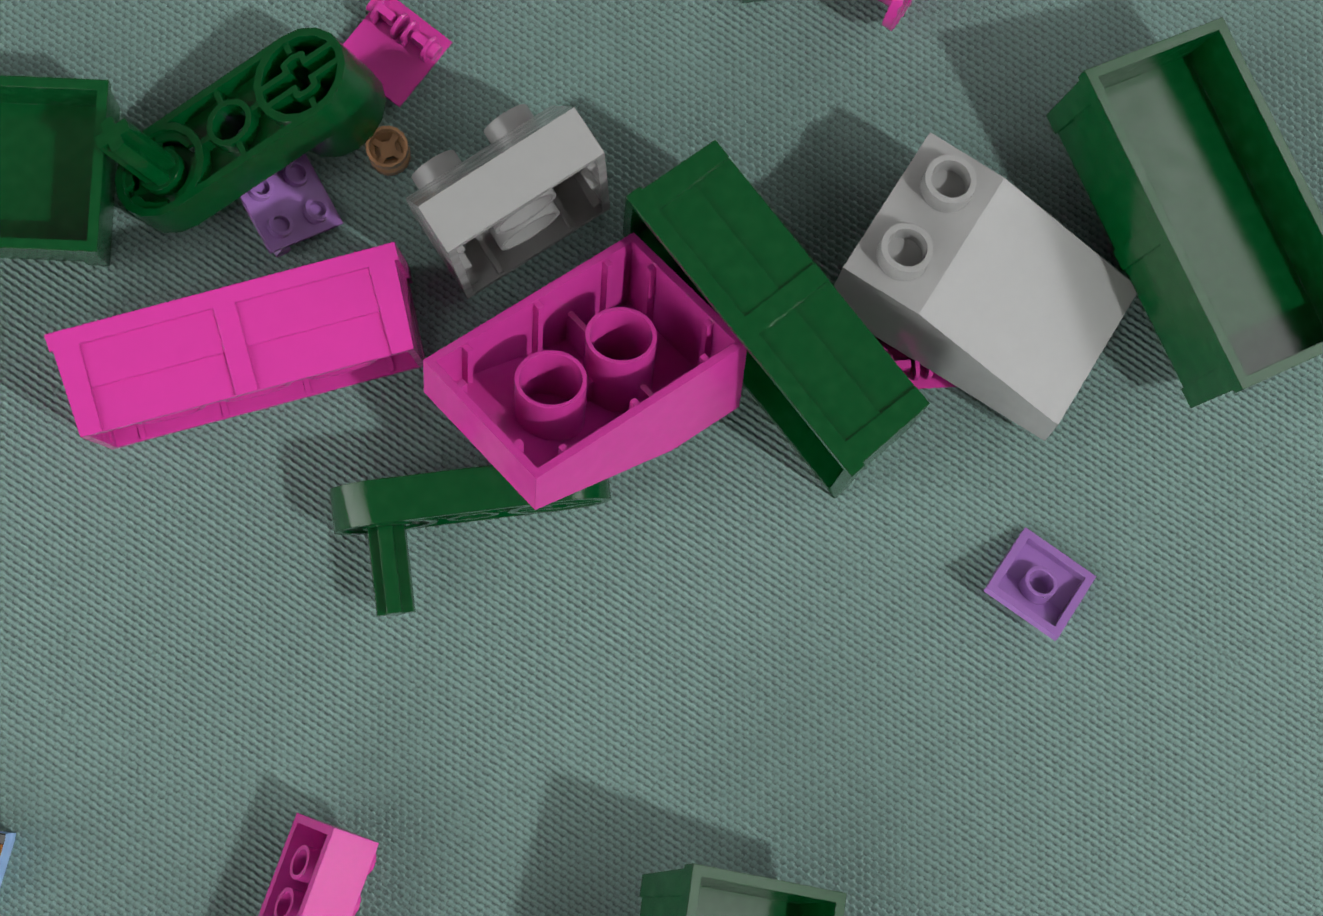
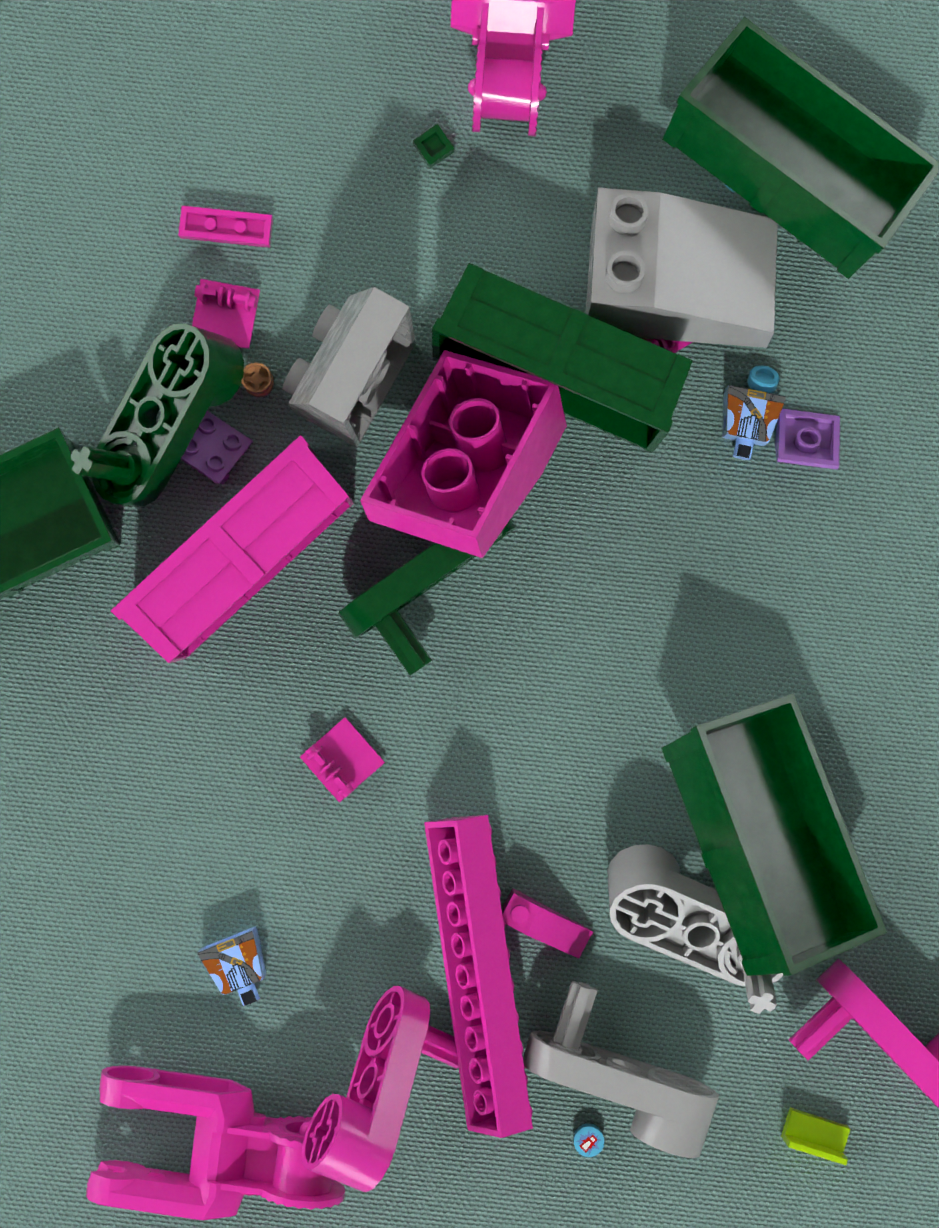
camera: 30 degrees left, 5 degrees up
none -> dark pink hinge [300,717,385,803]
none -> torso [722,385,786,460]
none -> medium azure tile [747,365,780,393]

